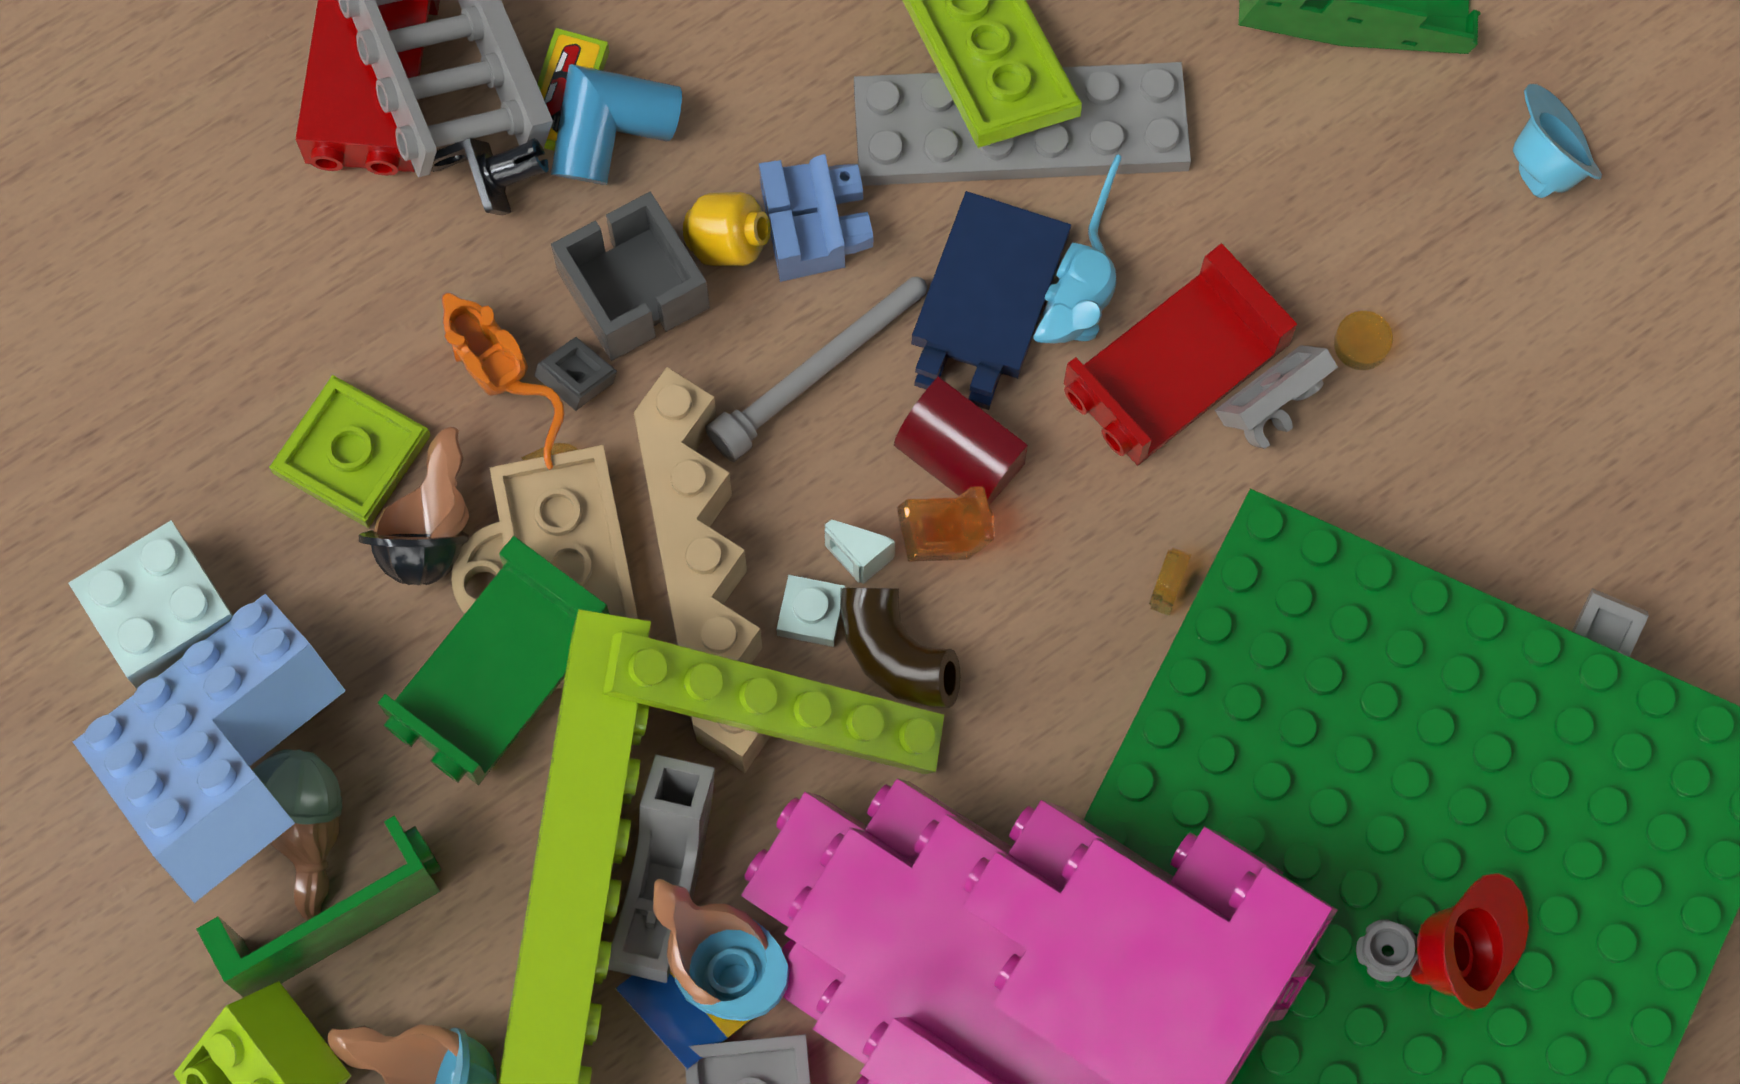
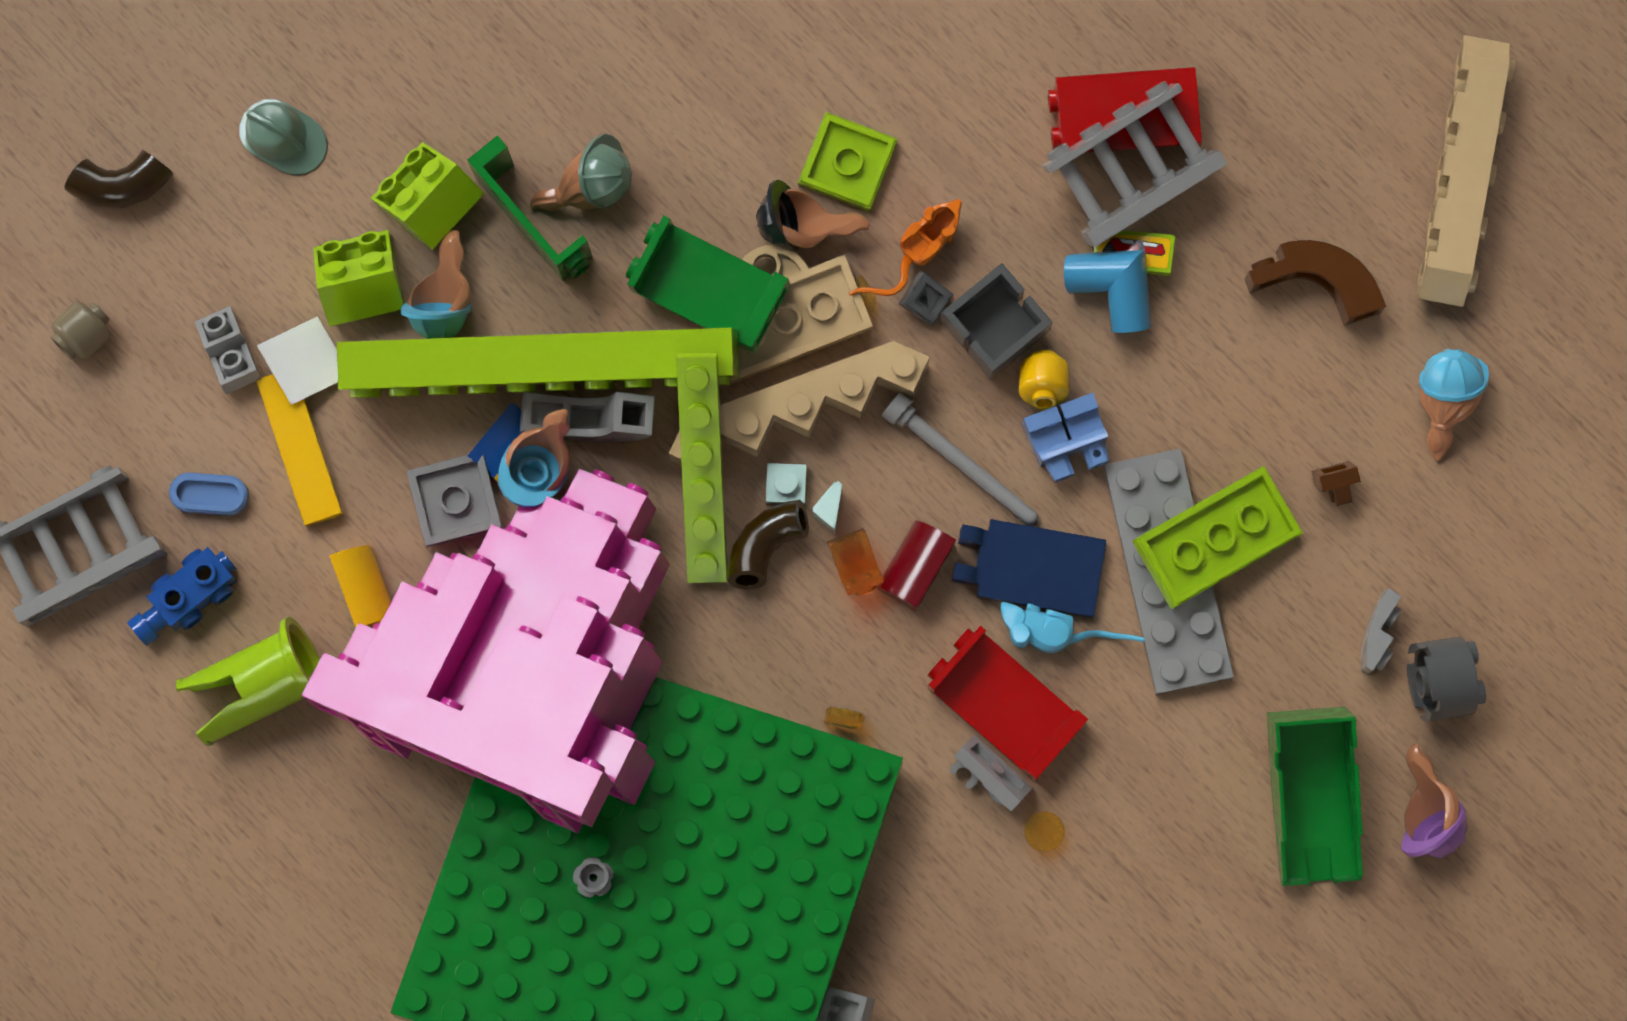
camera: 85 degrees right, 10 degrees up
light aqua brick [68,520,233,689] -> none
light blue brick [73,594,346,903] -> none
black bracket [431,138,549,216] -> none
red piece [1410,873,1529,1010] -> none
medium azure piece [1513,84,1602,198] -> none

